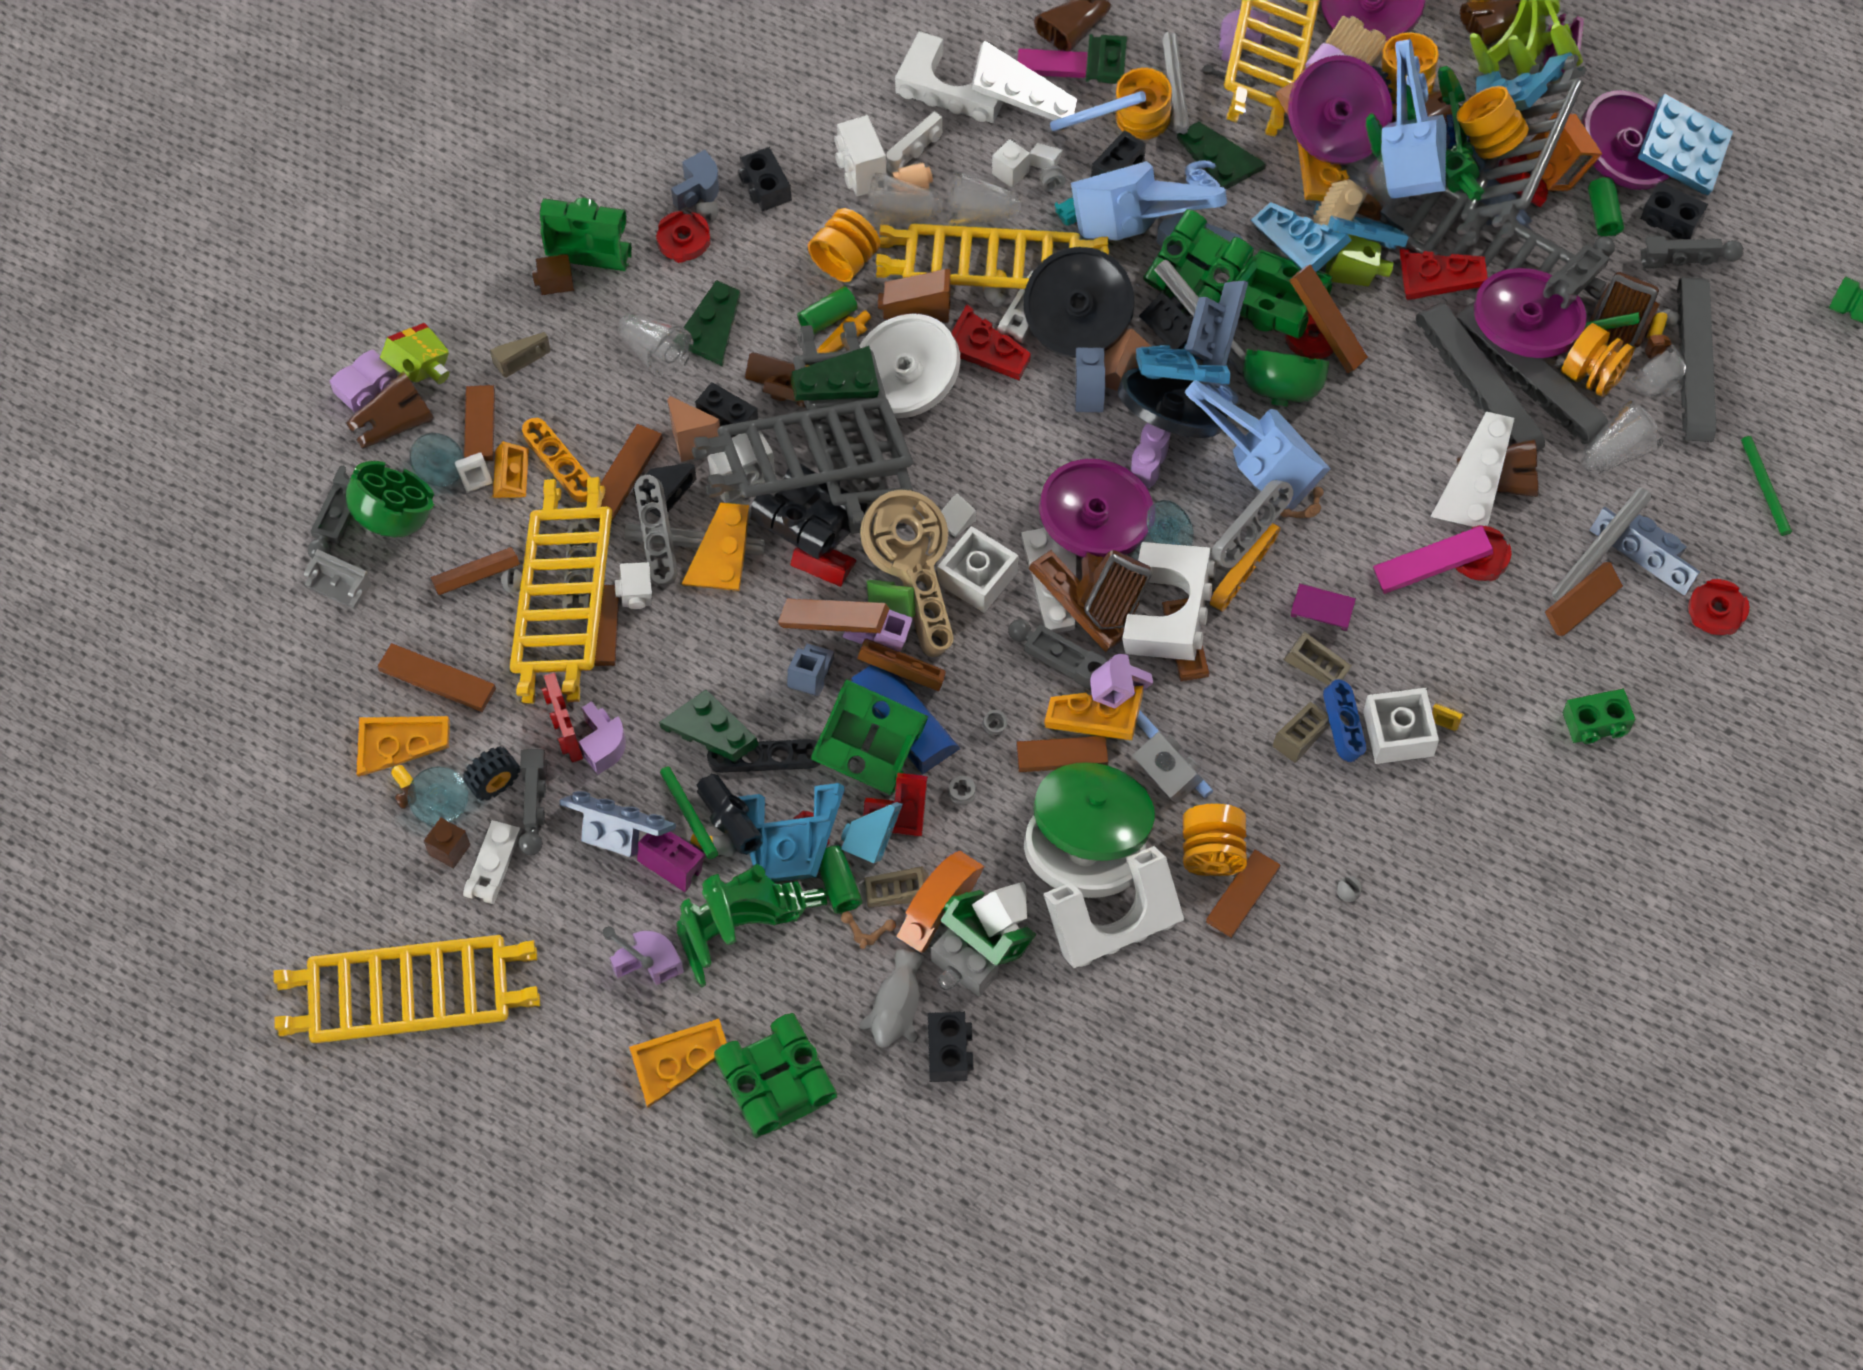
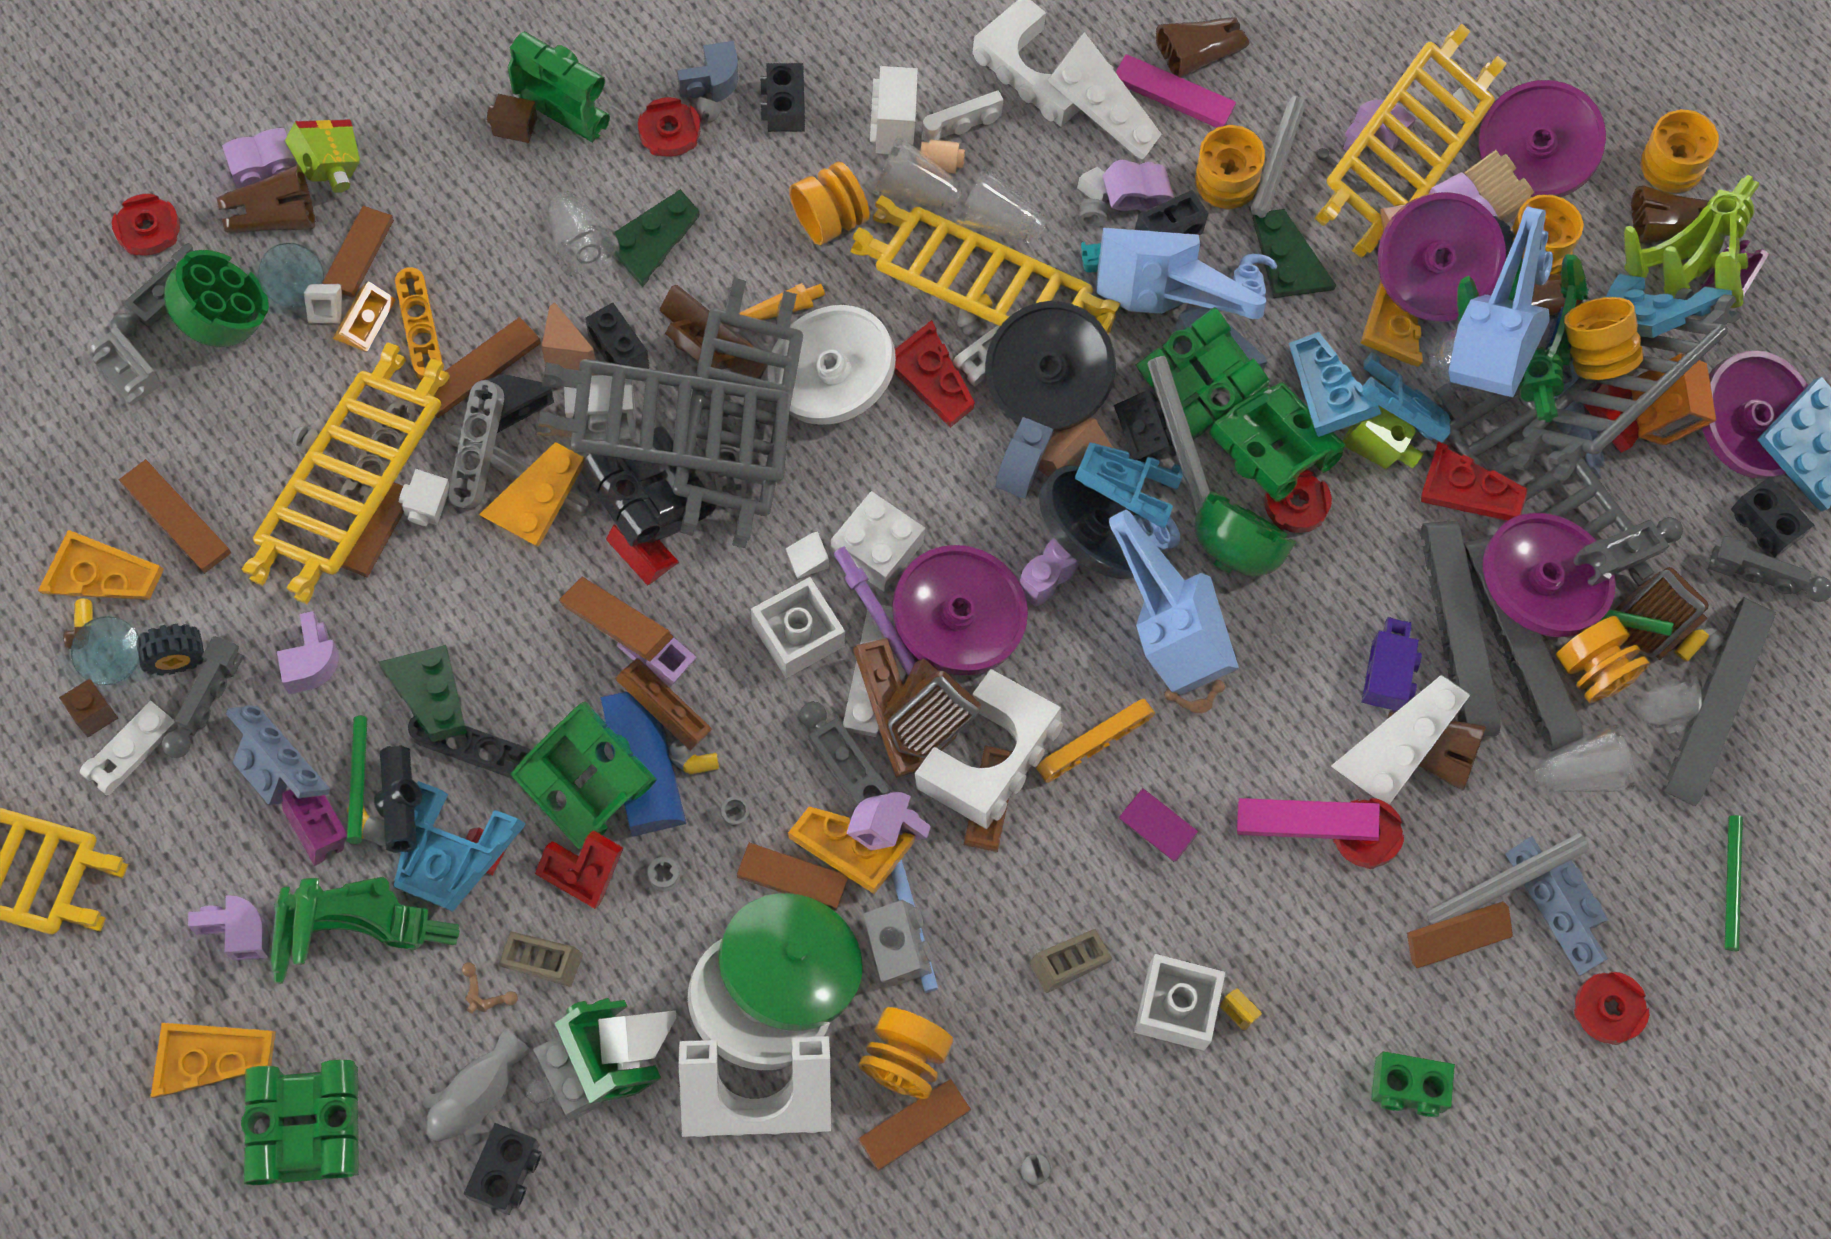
camera: 15 degrees right, 5 degrees up
dark orange tile [430,547,520,595] -> none
dark tan slope [490,332,551,377] -> none
red wing [541,672,583,763] -> none
dark grey hinge [602,926,653,969] -> none
sand blue brick [787,643,834,696] -> none
dark green wing [791,345,879,401] -> none
green pin [797,286,858,335] -> none
green pin [819,846,863,914] -> none
medium azure slope [841,802,903,863] -> none
tan beam [860,490,953,657] -> none
bright green slope [867,580,915,618] -> none
dark orange slope [878,269,951,323] -> none
orange arch [896,851,985,953] -> none
white brick [992,139,1030,188] -> none
light blue bar [1050,91,1146,131] -> none
dark green plate [1085,34,1127,84] -> none
clear light blue dish [1146,500,1194,546] -> none
sand blue bracket [1185,281,1248,387] -> none
light grey beam [1211,480,1293,568] -> none
dark tan slope [1283,631,1352,685] -> none
dark orange tile [1290,264,1368,373] -> none
tan brick [1312,180,1367,233] -> none
blue beam [1323,679,1366,762] -> none
dark orange tile [1357,193,1382,221] -> none
green pin [1588,177,1624,237] -> none
dark orange tile [1644,335,1674,359] -> none
none -> red plate [112,194,180,256]
none -> arm [669,740,719,774]
none -> white brick [831,491,925,592]
none -> medium lavender bar [833,546,916,676]
none -> lavender brick [1102,160,1174,212]
none -> dark purple brick [1361,617,1422,711]

